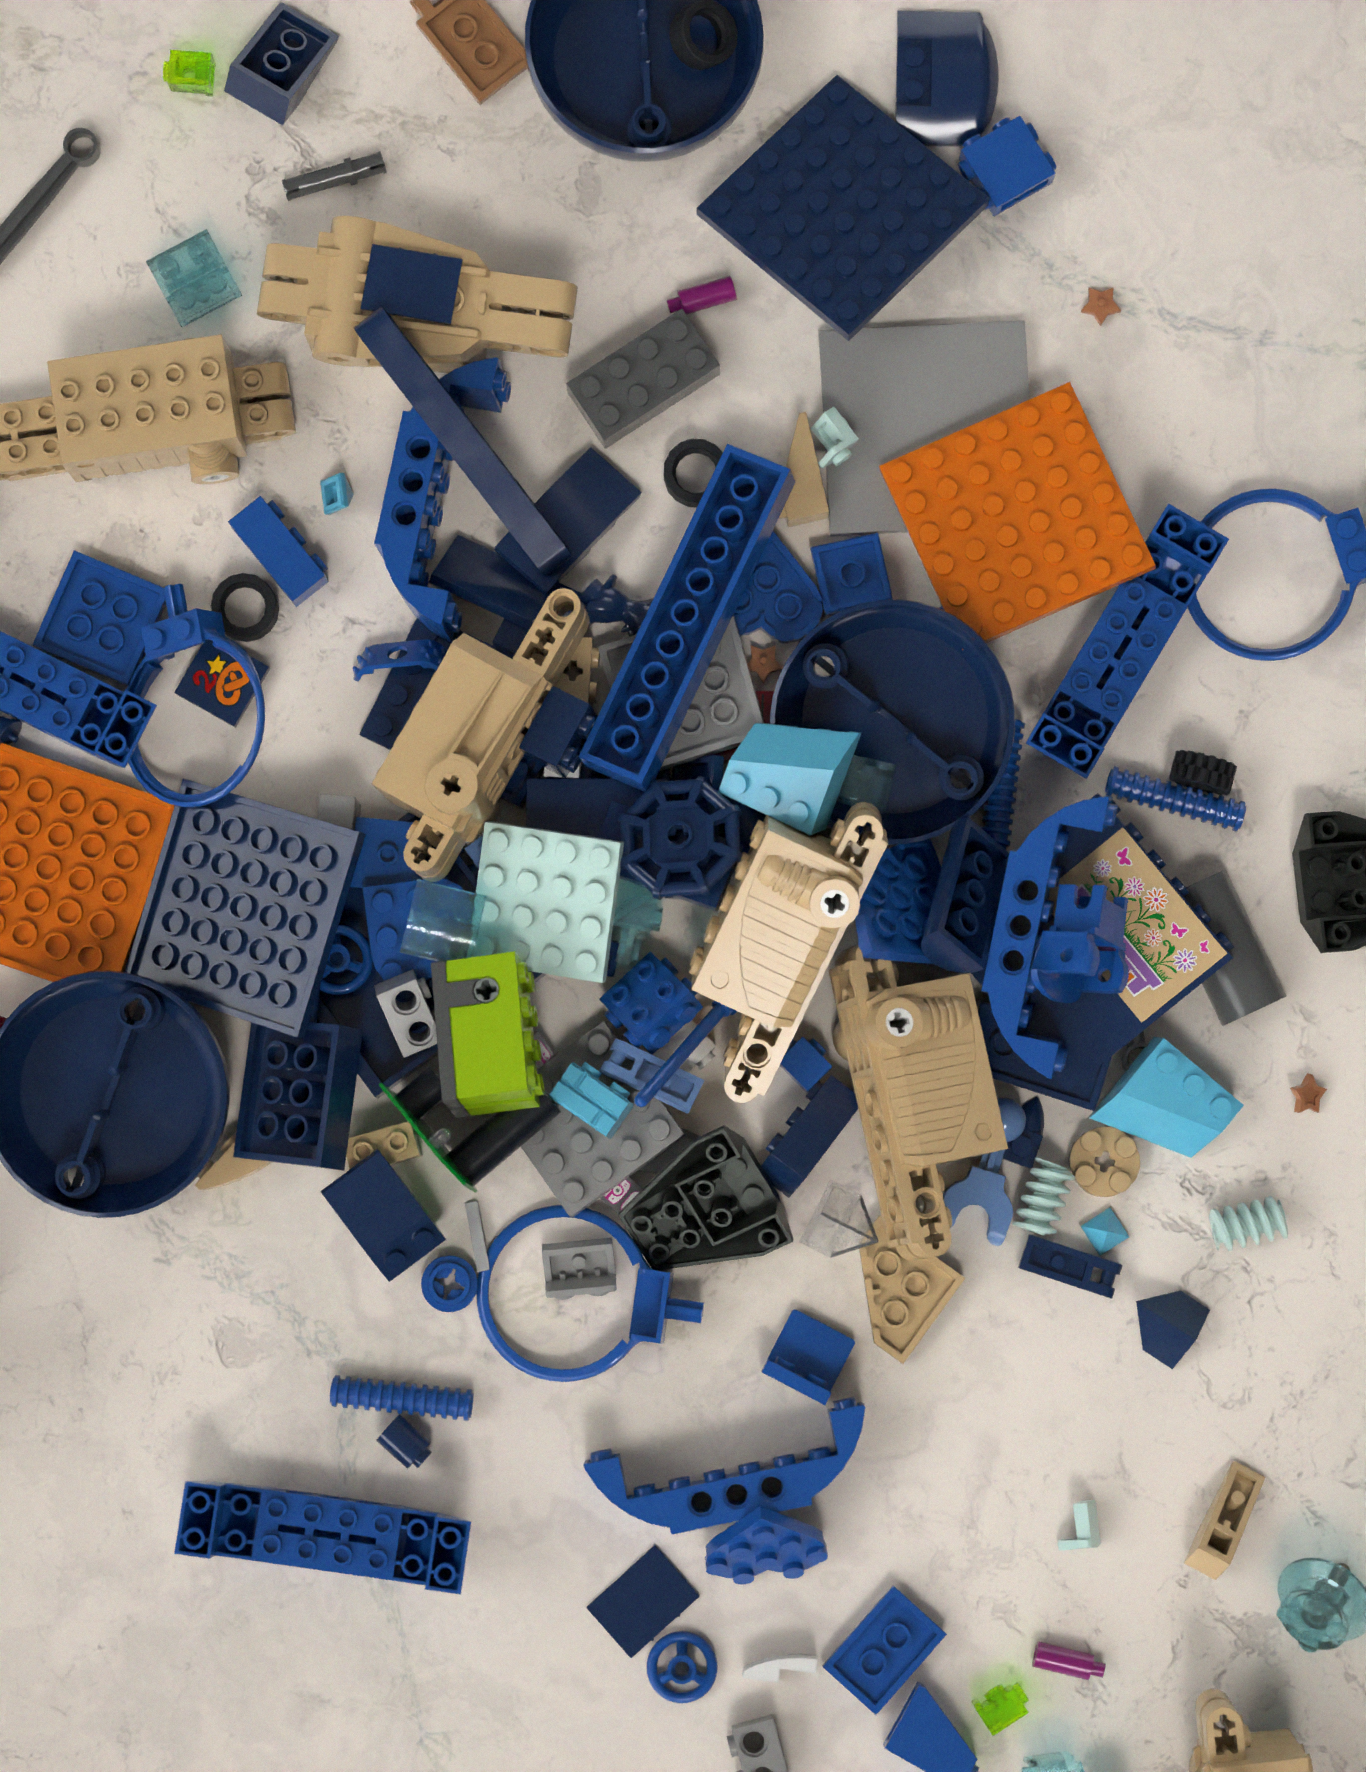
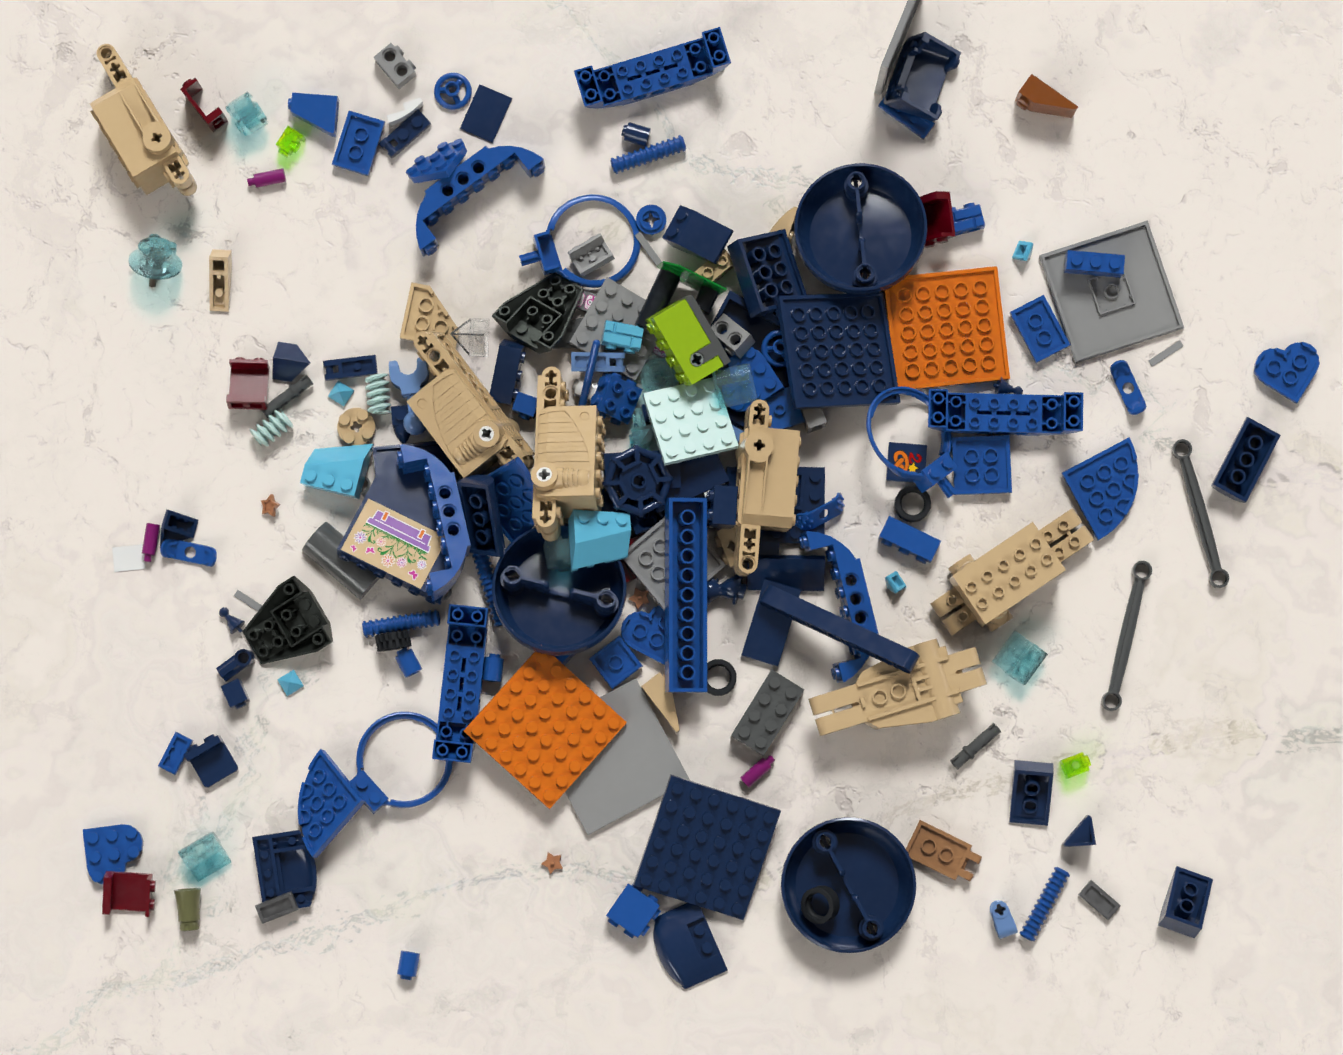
camera: 155 degrees right, 0 degrees up
dark blue window [361,244,463,325] -> none
blue bracket [761,1309,855,1405] -> none
light aqua bracket [810,407,859,469] -> none
blue piece [1031,884,1129,1003] -> none
light aqua tile [1058,1500,1101,1551] -> none
none -> panel [226,357,270,410]
none -> dark grey pin [261,374,313,418]
none -> dark blue plate [379,109,431,158]
none -> blue brick [395,647,422,678]
none -> blue brick [482,654,504,682]
none -> clear light blue brick [640,358,678,393]

